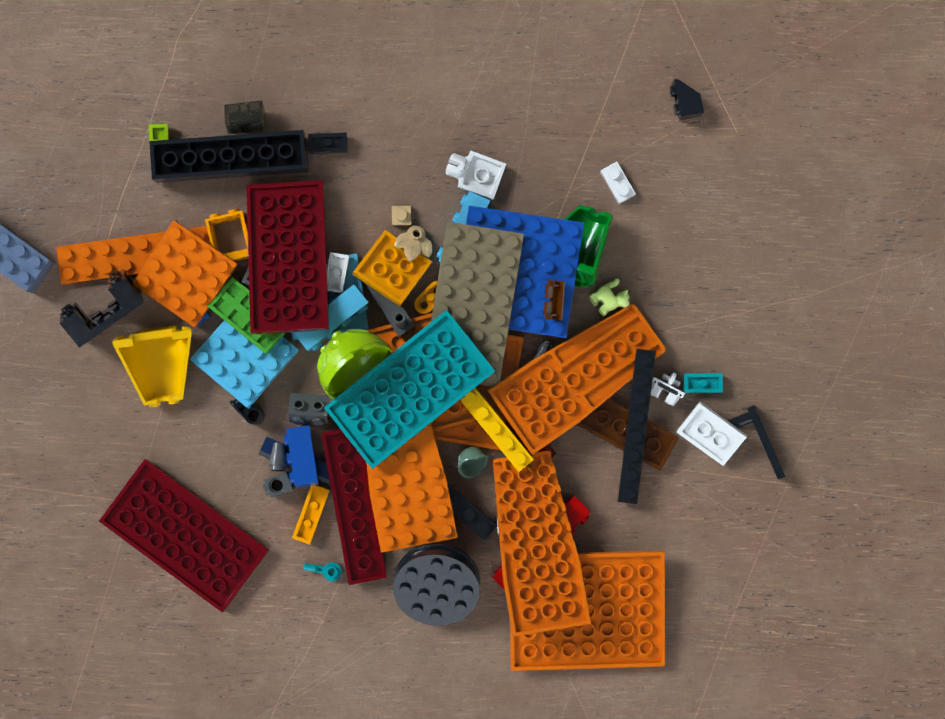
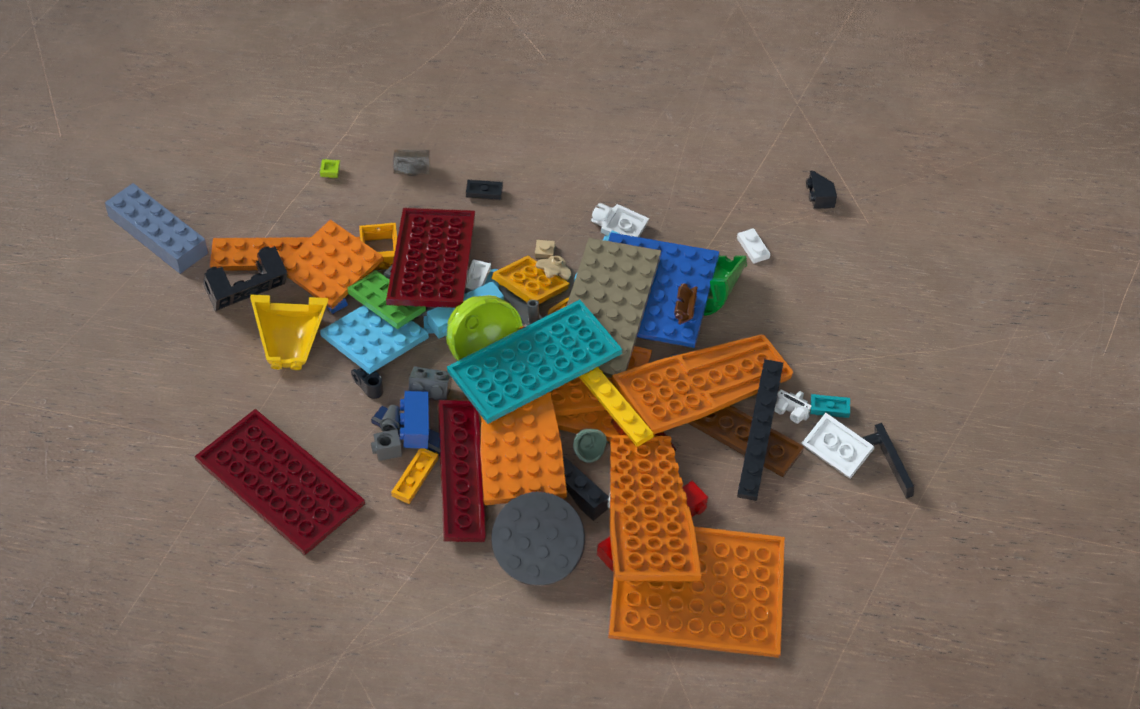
camera: 10 degrees right, 35 degrees down
black brick [149,130,308,183] -> none
teal plate [303,562,342,581] -> none
yellowish green animal [589,278,630,317] -> none

